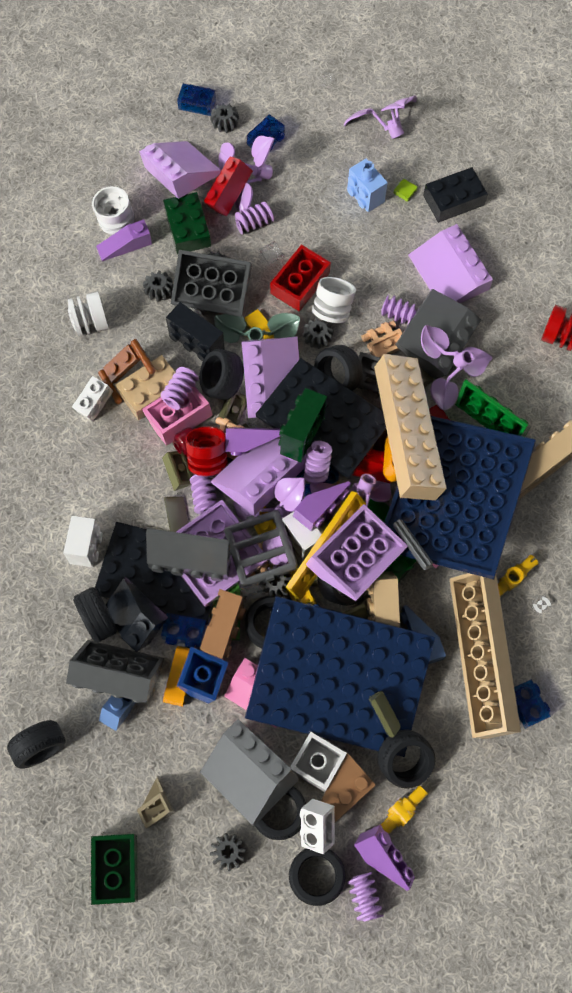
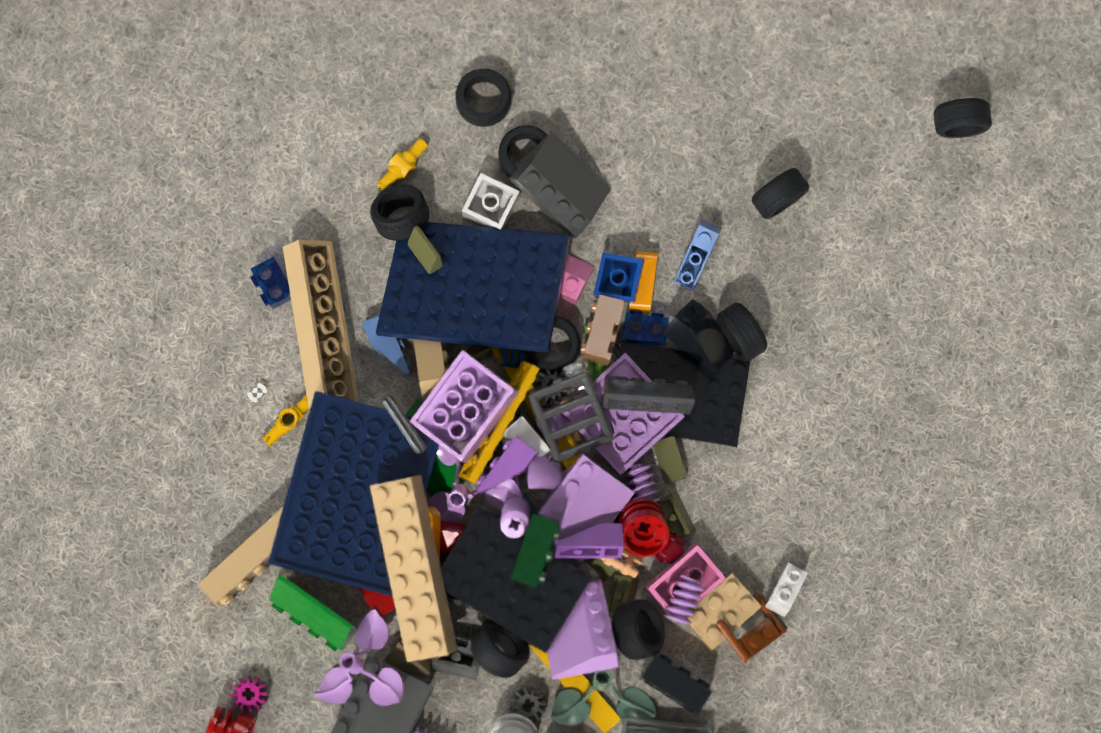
camera: 175 degrees right, 10 degrees up
white brick [63,516,103,567] -> none
dark grey slope [66,640,164,703] -> none
white wheel [68,291,109,336] -> none
dark green brick [91,834,138,905] -> none
dark tan slope [137,777,175,829] -> none
dark grey gear [210,833,246,871] -> none
white brick [300,799,335,854] -> none
medium nougat wedge [321,753,376,823] -> none
lavender piece [347,872,384,922] -> none
medium lavender slope [354,825,415,891] -> none
light nougat plate [361,321,402,358] -> none
none -> dark pink gear [230,675,269,714]

